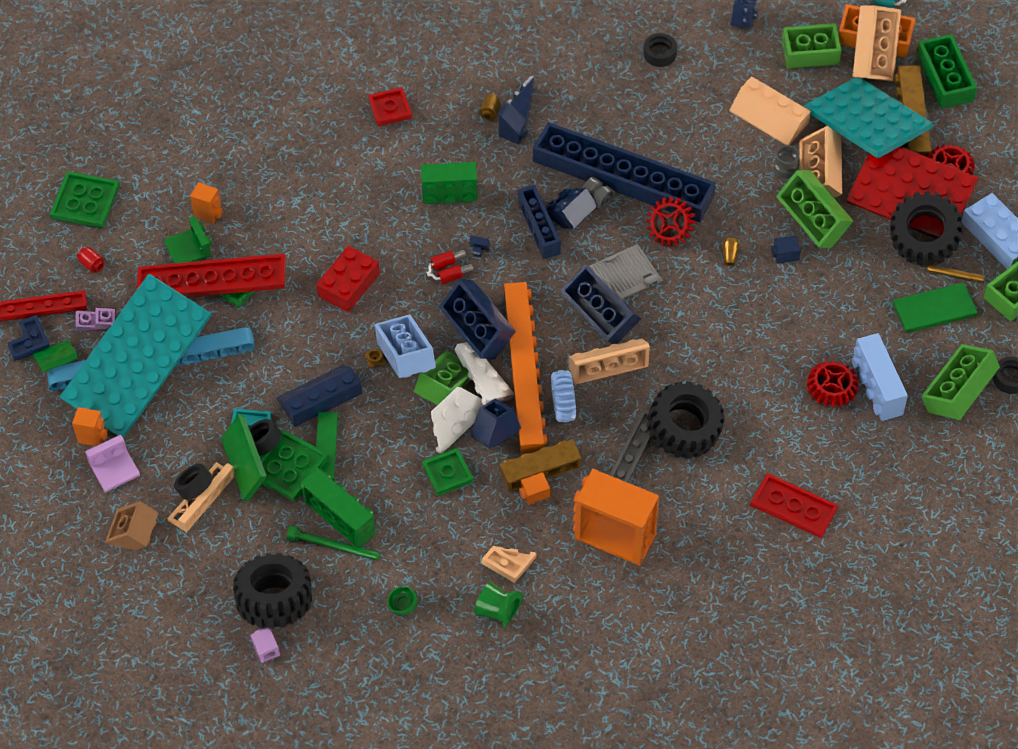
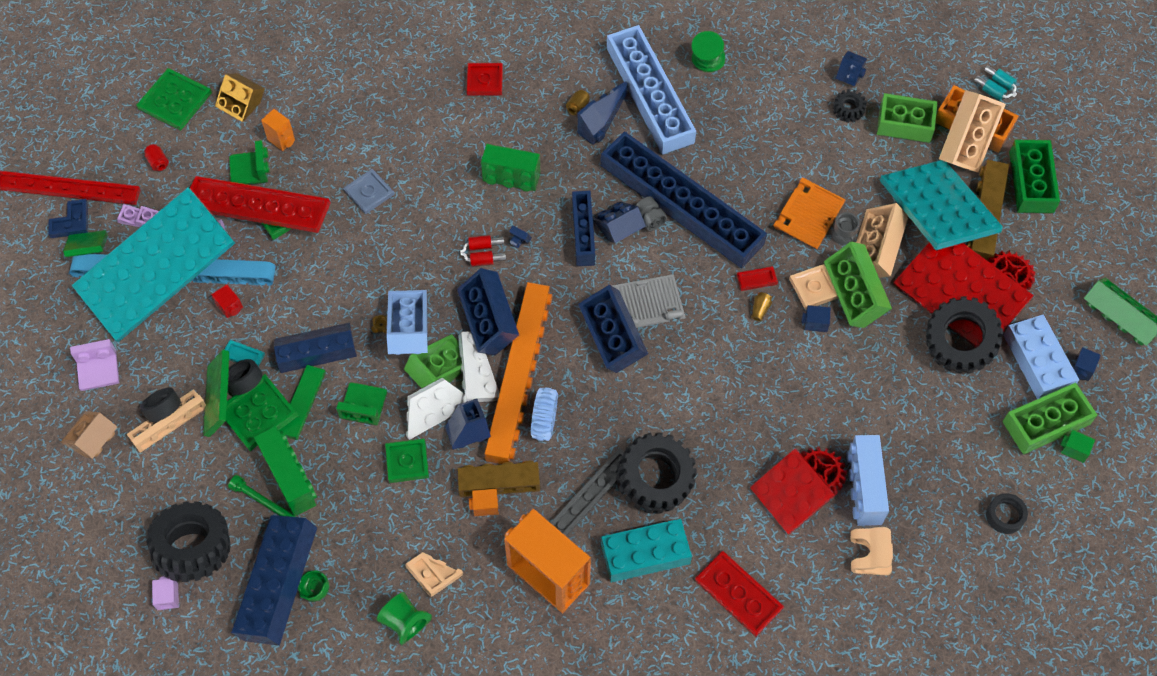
camera: 15 degrees right, 5 degrees up
orange brick [72,407,107,446] -> none
red brick [316,245,380,313] -> none
light nougat slope [569,339,650,385] -> none
black tyre [643,33,677,67] -> none
red gear [646,197,696,247] -> none
light nougat slope [729,76,811,145] -> none
green tile [893,283,978,333] -> none
bright green brick [921,344,1000,420] -> none
pearl gold bar [927,265,984,283] -> none
none -> red brick [211,284,243,318]
none -> pearl gold slope [215,73,265,122]
none -> dark blue brick [231,515,317,646]
none -> green bracket [336,382,387,426]
none -> sand blue tile [343,169,395,214]
none -> teal brick [601,519,692,583]
none -> light blue brick [607,25,696,155]
none -> green hat [691,31,726,72]
none -> red tile [737,266,778,291]
none -> red plate [750,448,836,535]
none -> orange window [773,177,846,249]
none -> light nougat plate [789,264,838,310]
none -> black tyre [833,89,867,123]
none -> light nougat piece [851,527,893,575]

